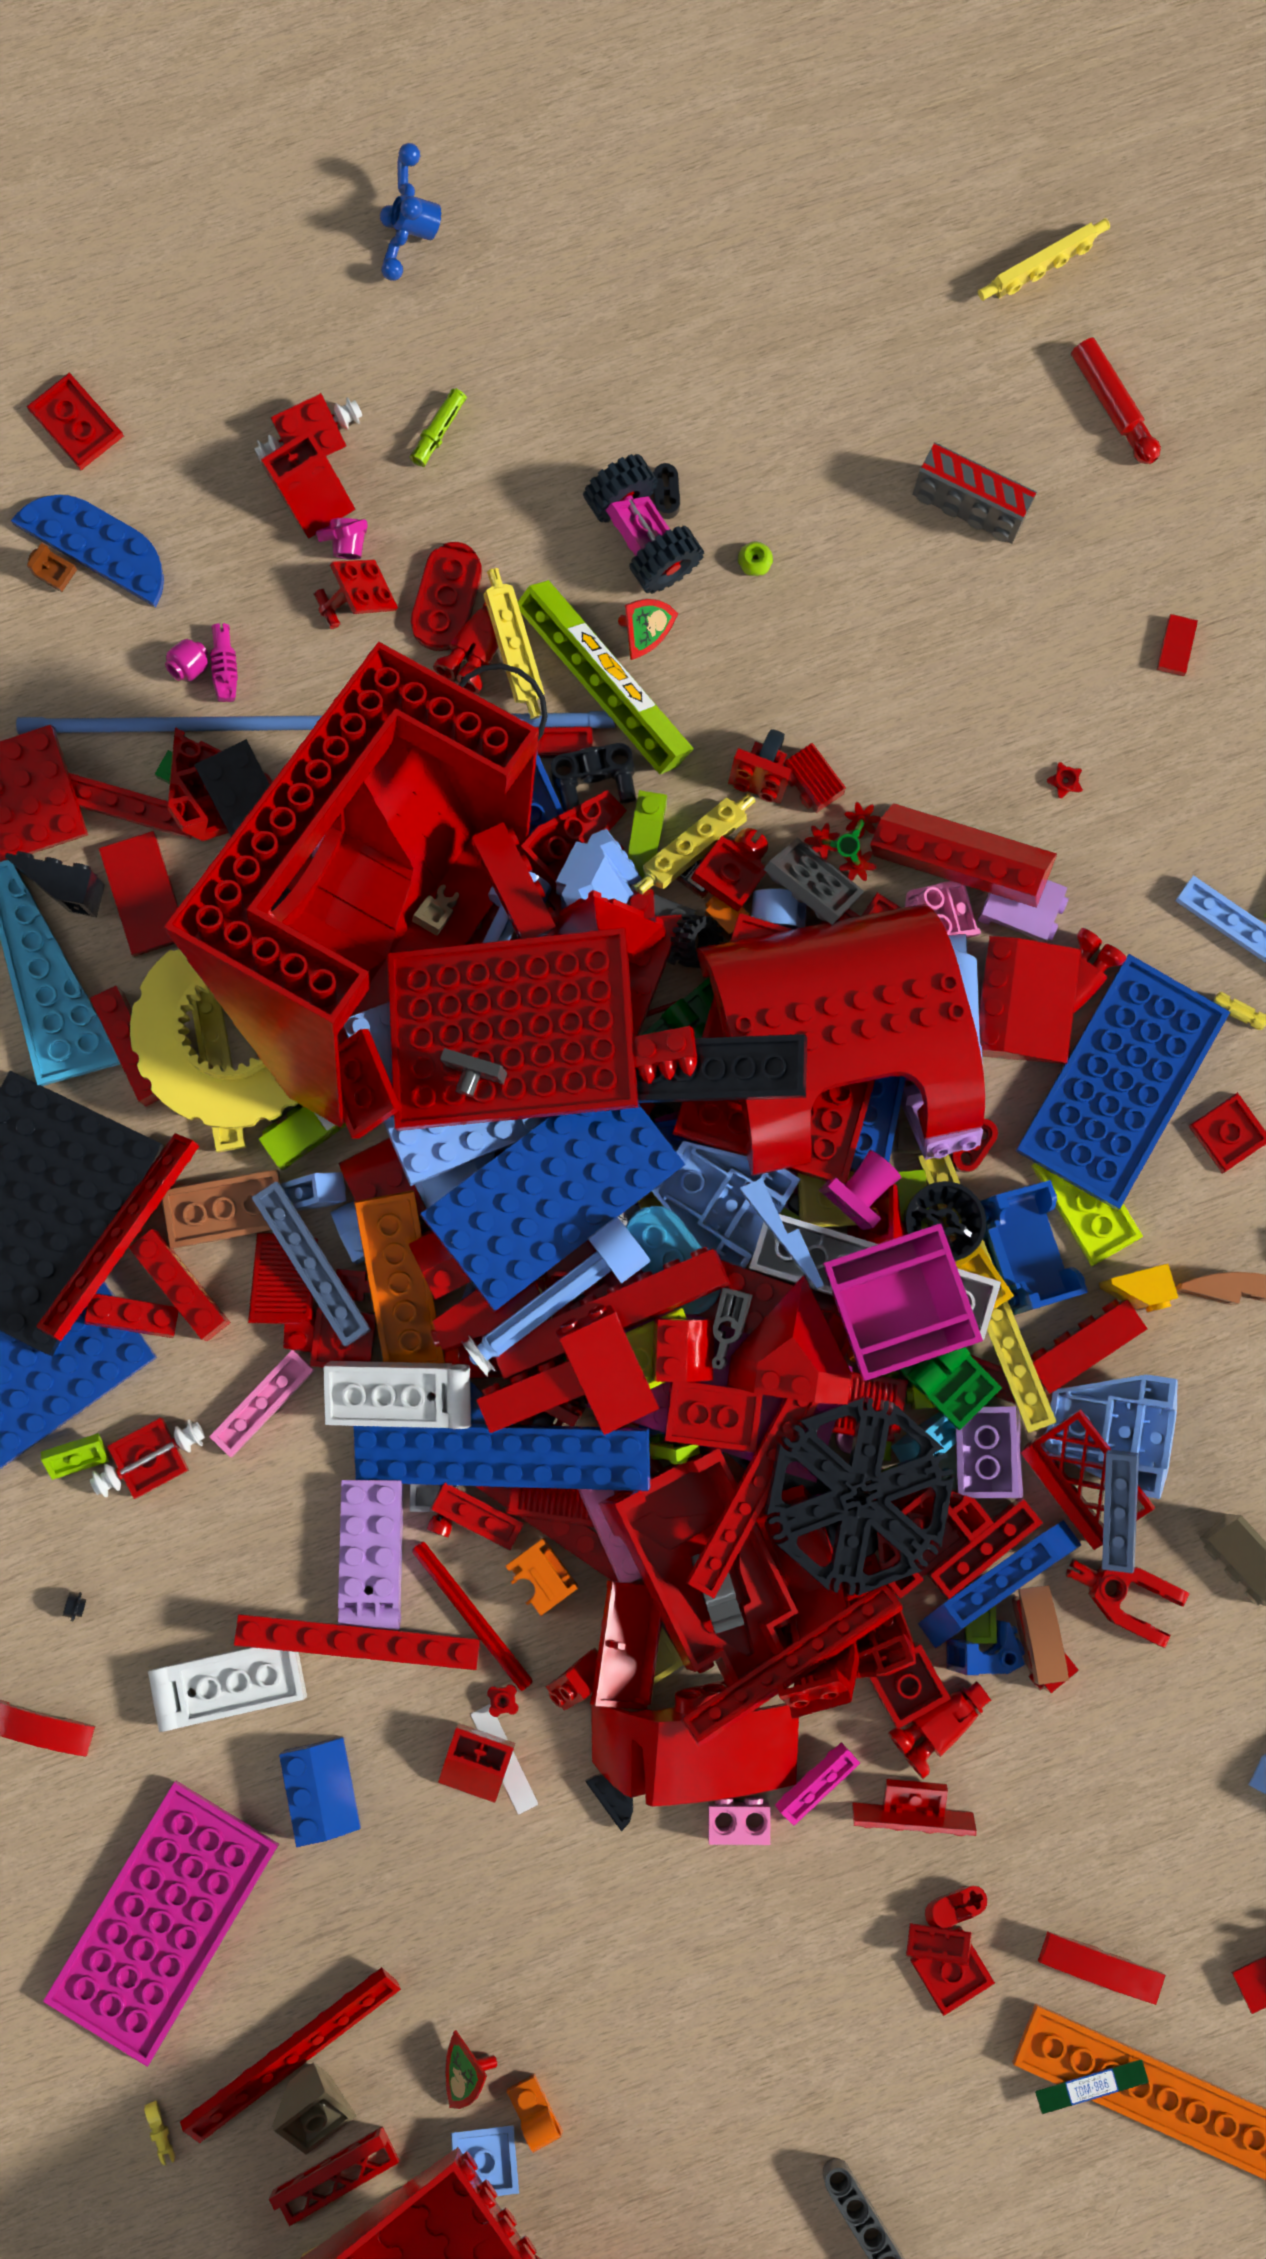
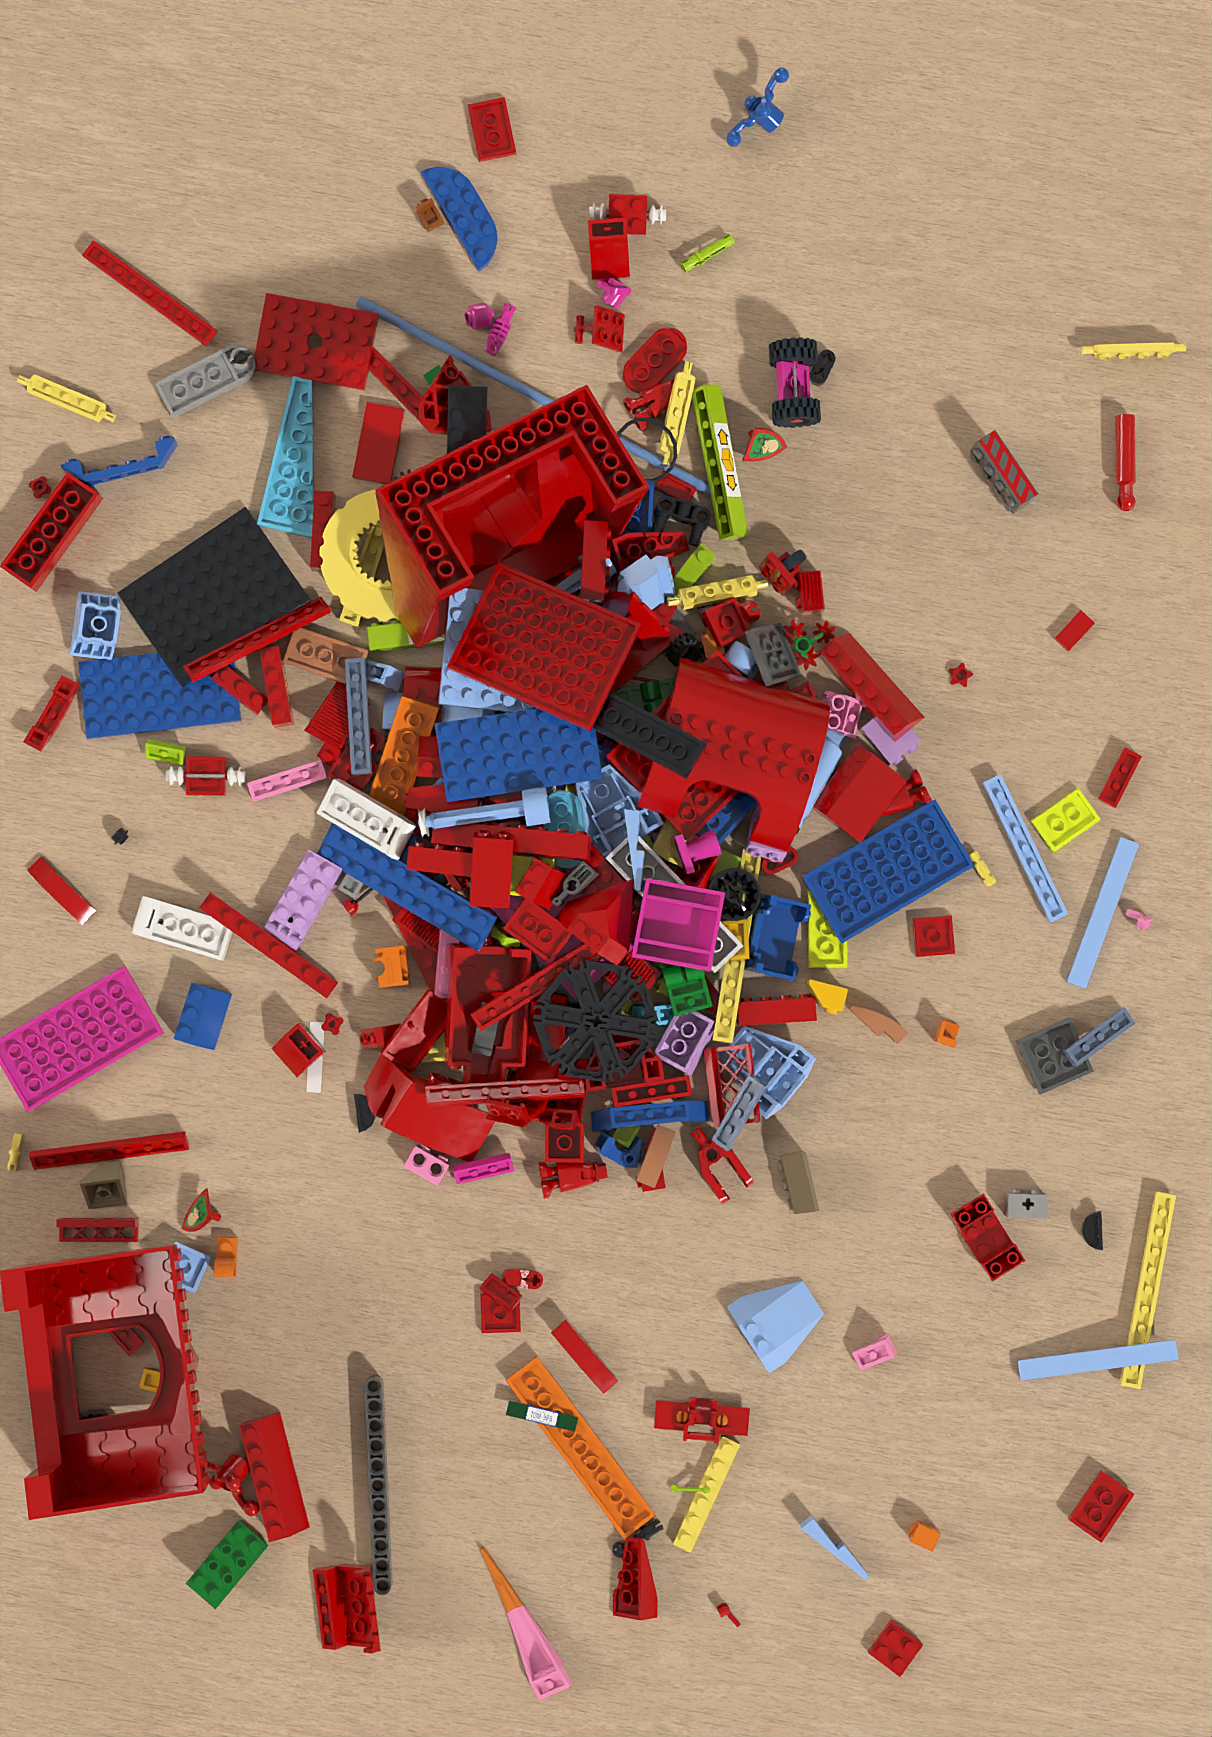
camera: 25 degrees right, 5 degrees up
black slope [5,851,105,918] -> none
red plate [338,1029,401,1139] -> none
dark tan plate [412,884,459,936] -> none
red axle [412,1542,533,1691] -> none
red plate [430,1483,524,1551] -> none
dark grey tile [440,1048,507,1097] -> none
red plate [633,1026,697,1084] -> none
lime plate [738,541,773,576] -> none
red bracket [852,1779,977,1836] -> none

